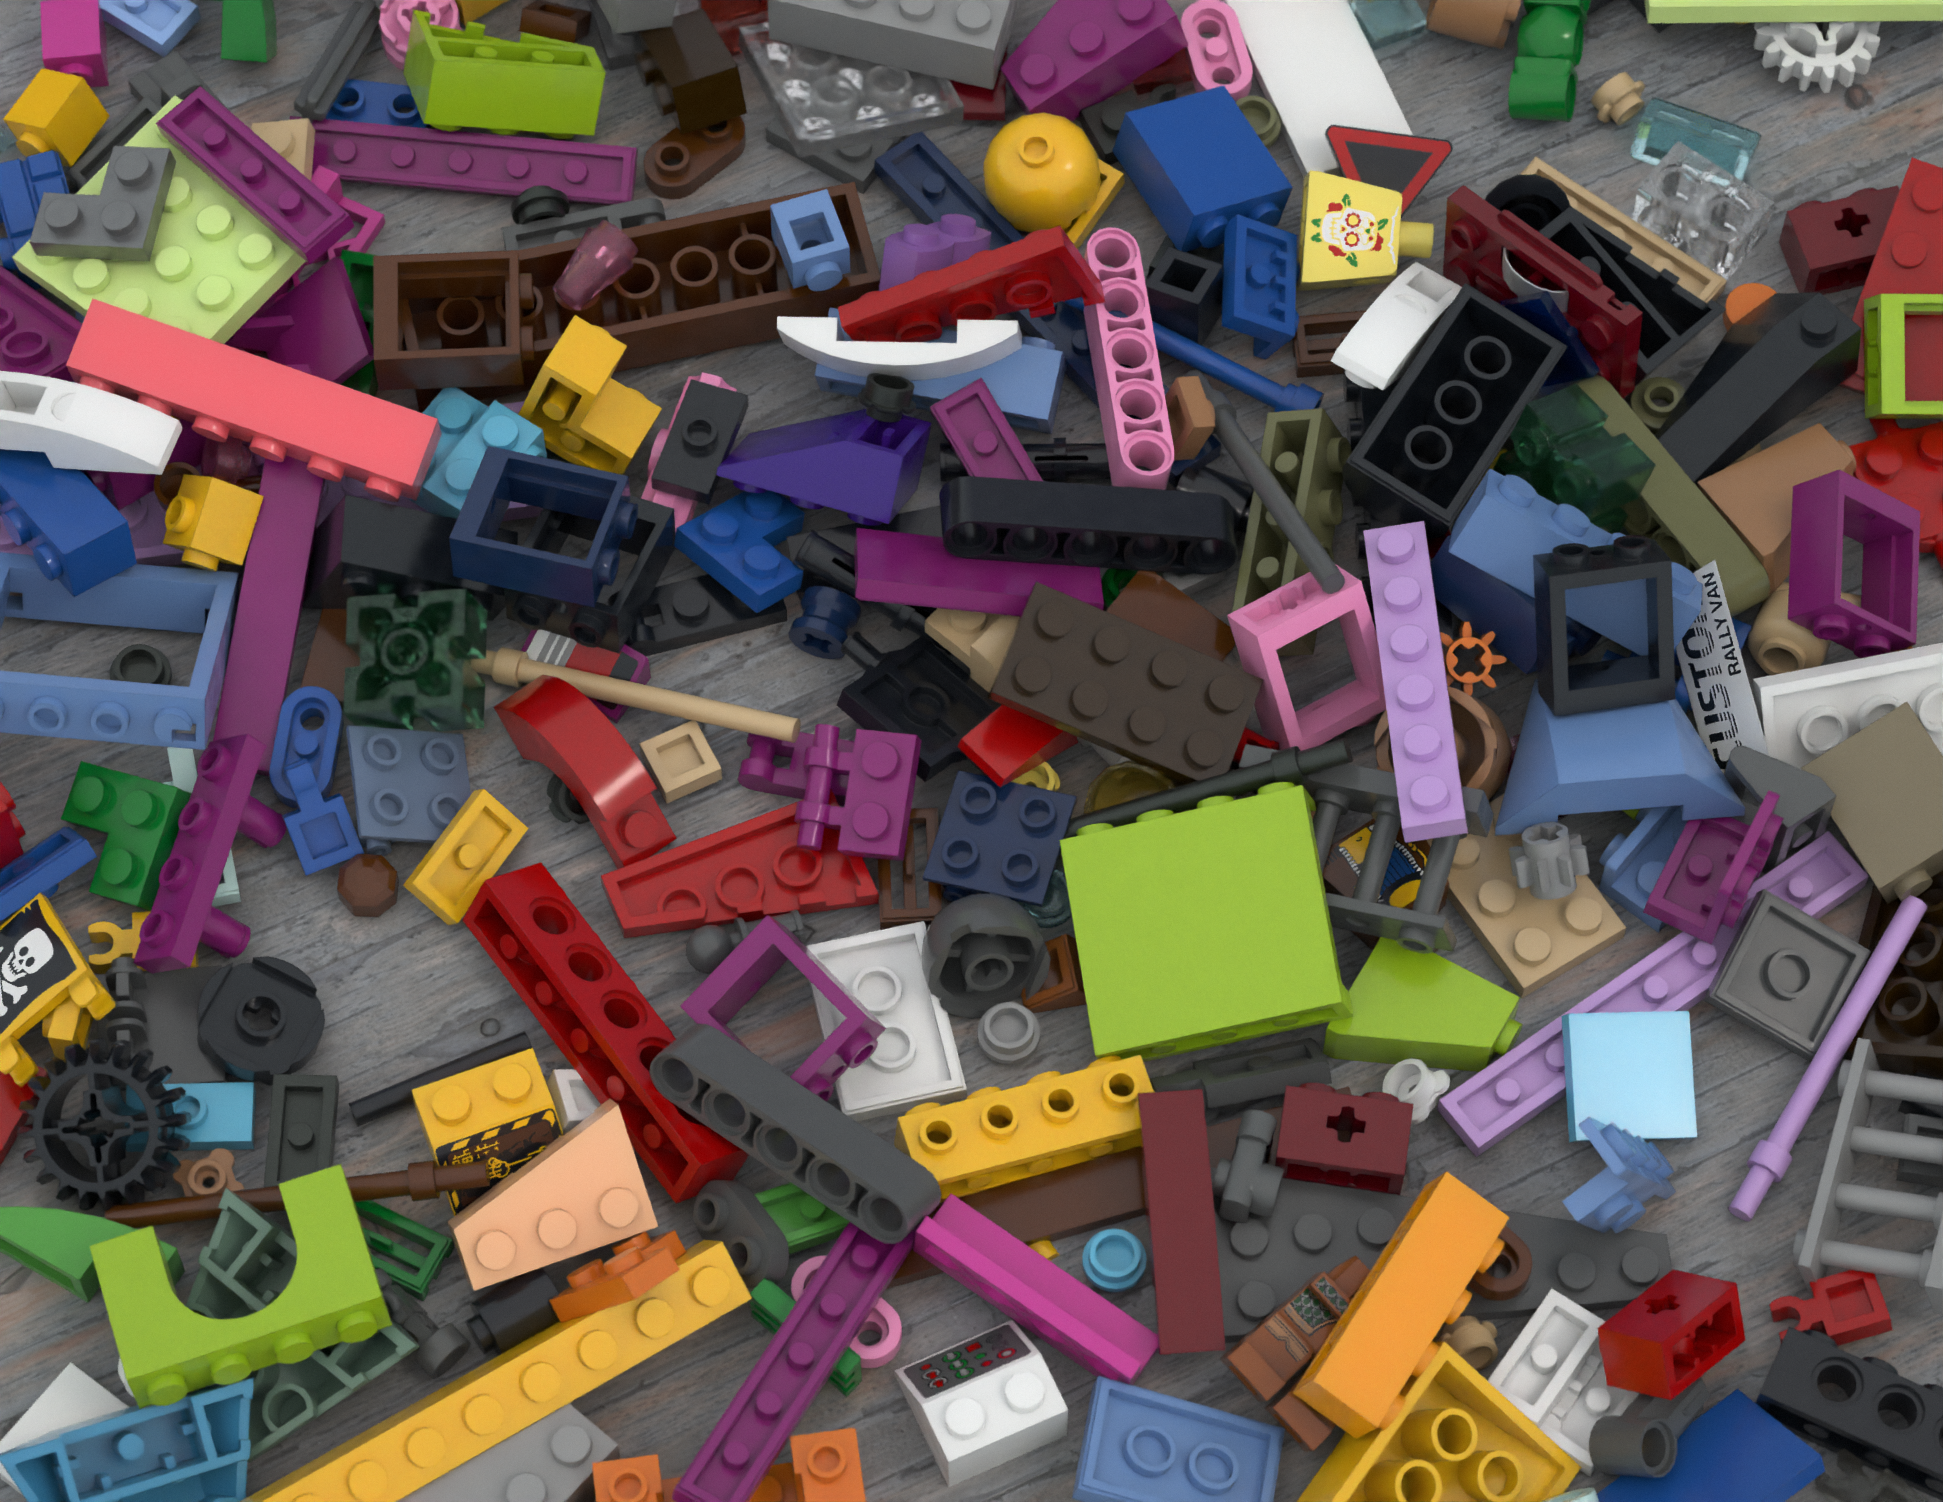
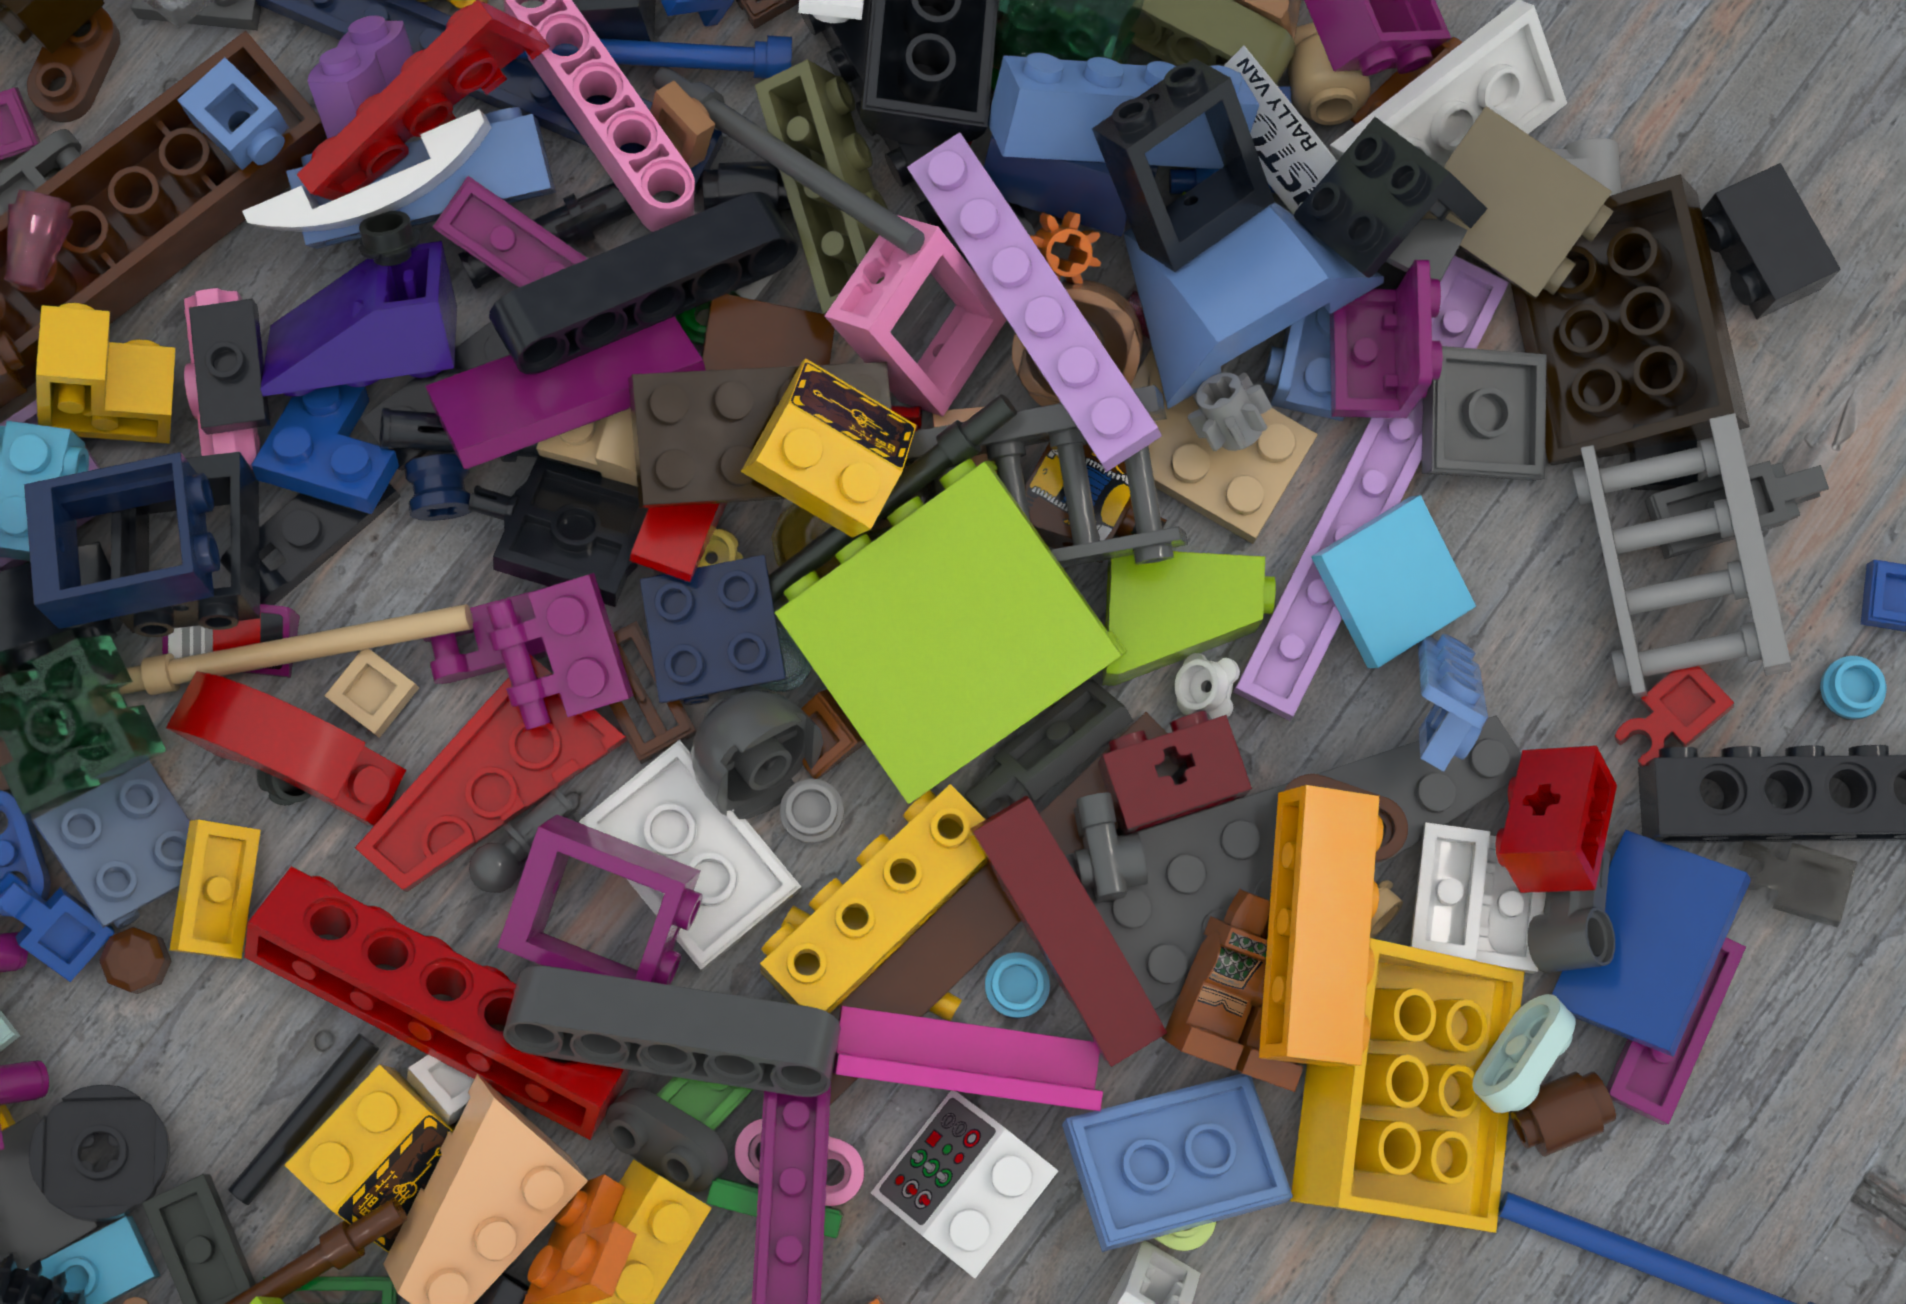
camera: 30 degrees left, 15 degrees up
lavender bar [1728,895,1927,1221] -> none
none -> yellow slope [741,358,917,538]
none -> black bracket [1294,117,1488,278]

